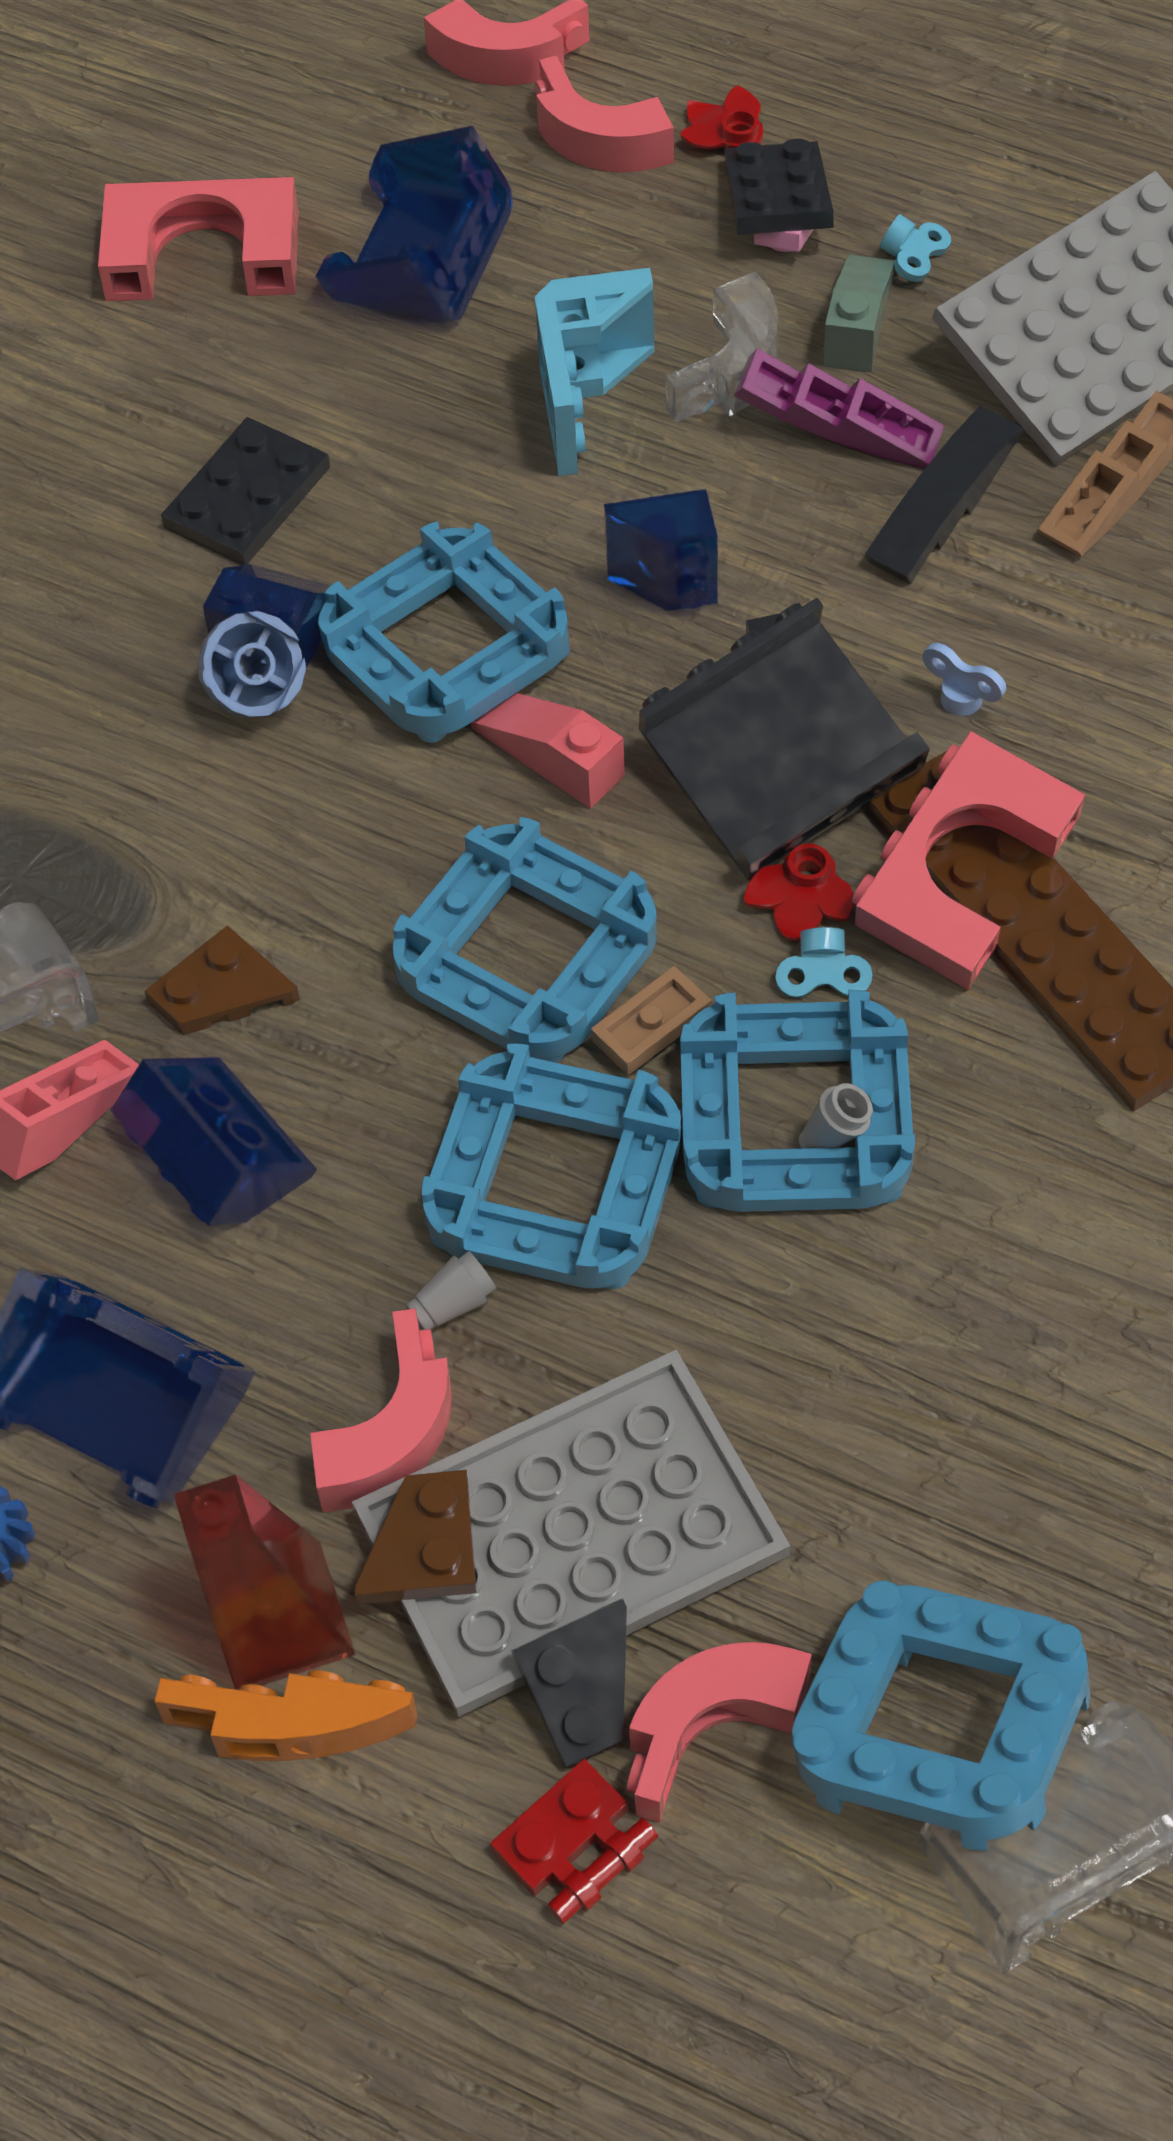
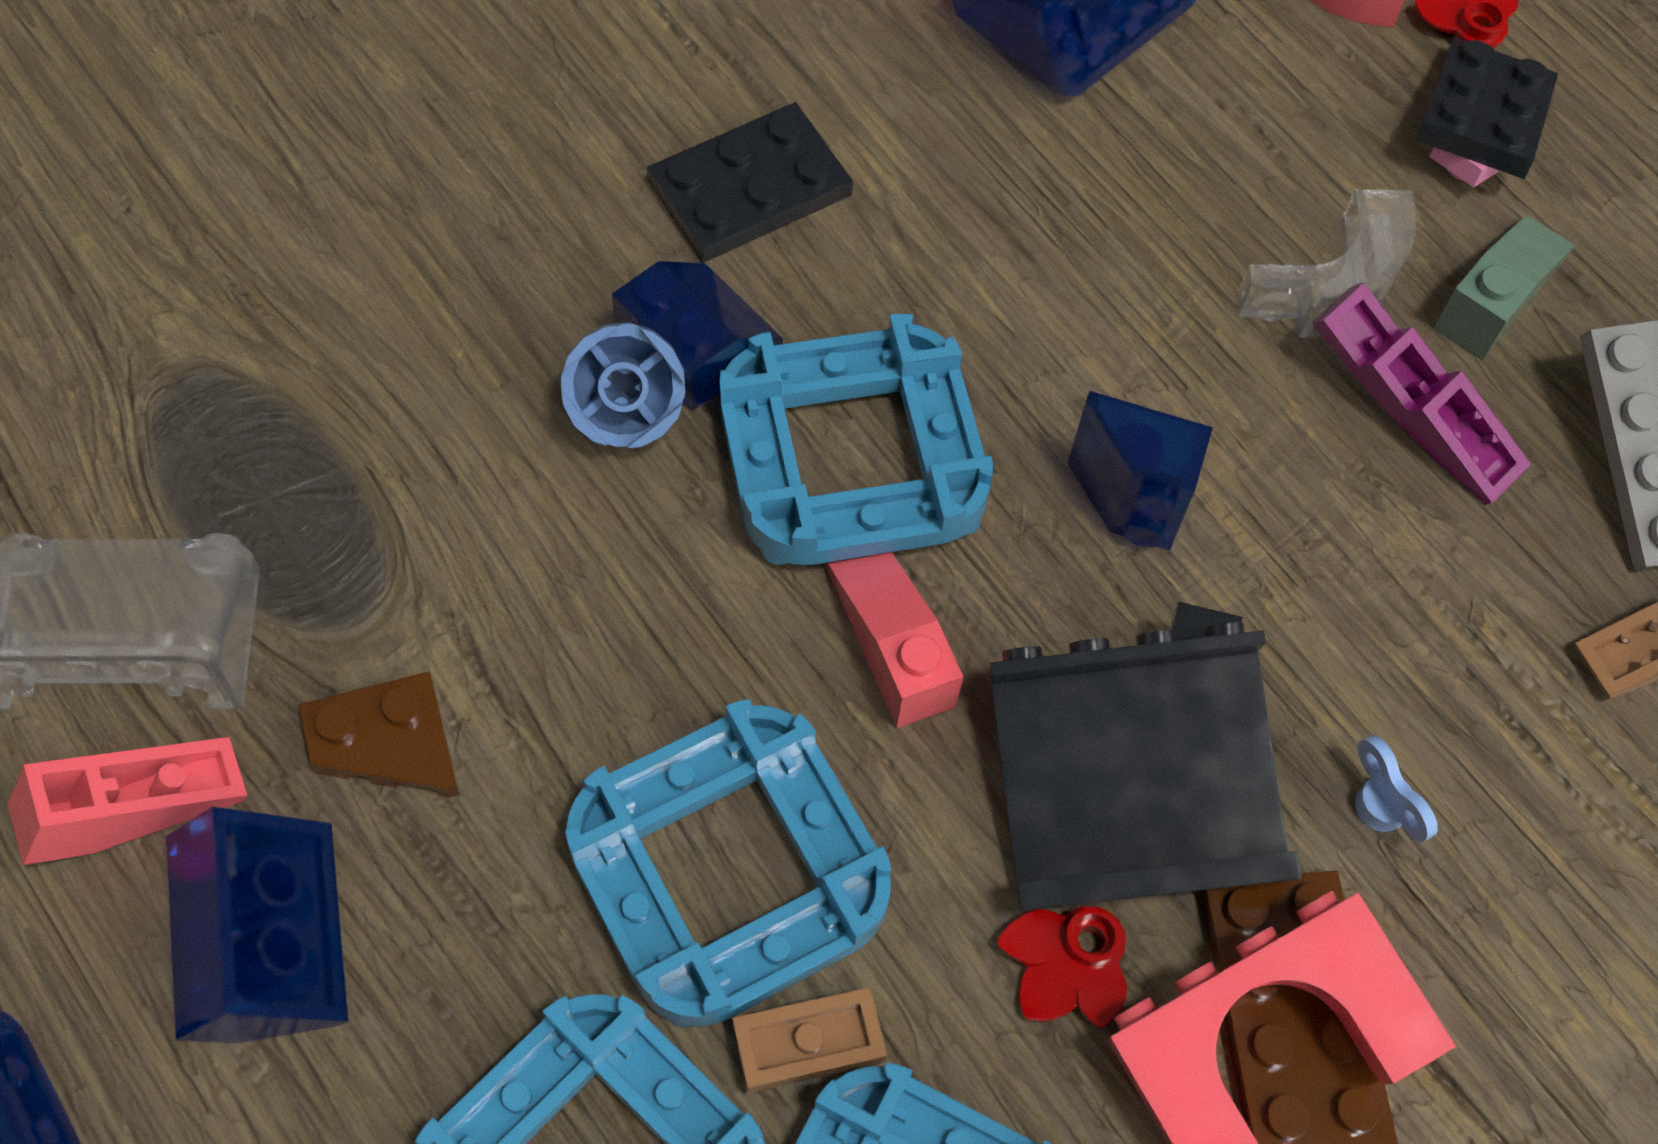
camera: 20 degrees right, 5 degrees up
medium azure bracket [534,268,654,476] -> none
medium azure piece [775,927,873,999] -> none
black slope [865,406,1024,584] -> none
medium azure piece [879,214,951,282] -> none

